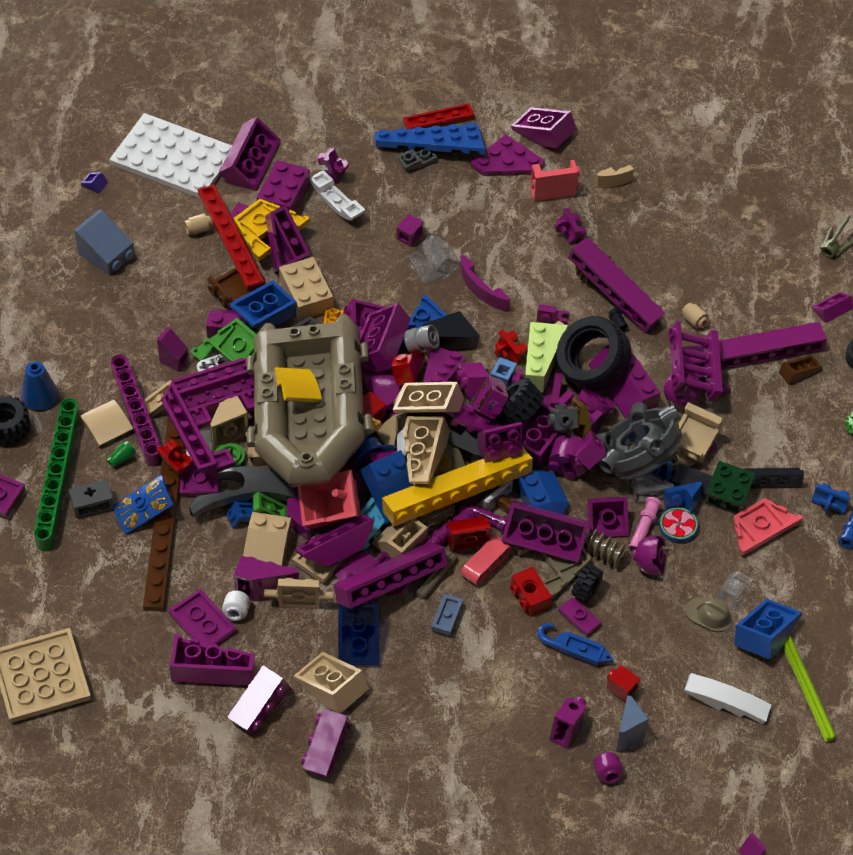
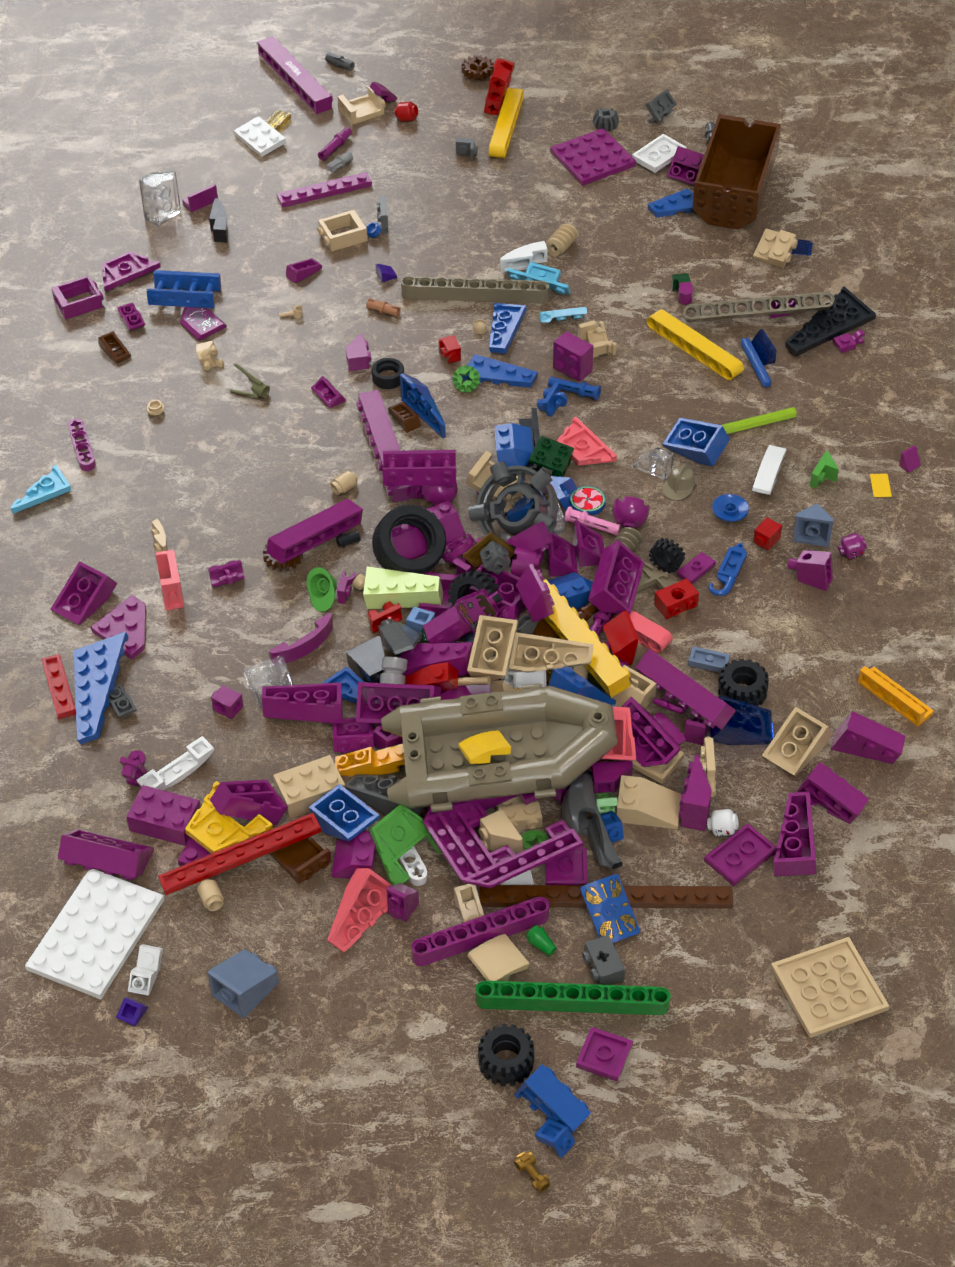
camera: 90 degrees left, 5 degrees down
blue cone [21,362,59,412] -> none
red hips [156,439,193,476] -> none
none -> medium azure wing [10,465,71,514]
none -> magenta beam [68,419,96,471]
none -> white slope [128,944,163,996]
none -> tan plate [147,400,164,416]
none -> magenta wedge [262,683,343,724]
none -> bright green piece [306,567,337,612]
none -> coral wedge [327,868,392,952]
none -> dark grey wedge [377,618,423,655]
none -> blue wedge [400,373,446,438]
none -> blue wedge [495,423,533,467]
none -> magenta slope [546,532,578,577]
none -> blue dish [712,494,749,522]
none -> black tyre [718,659,769,711]
none -> bright green slope [810,451,839,489]
none -> light orange fence [858,666,934,727]
none -> yellow sticker [870,474,892,497]

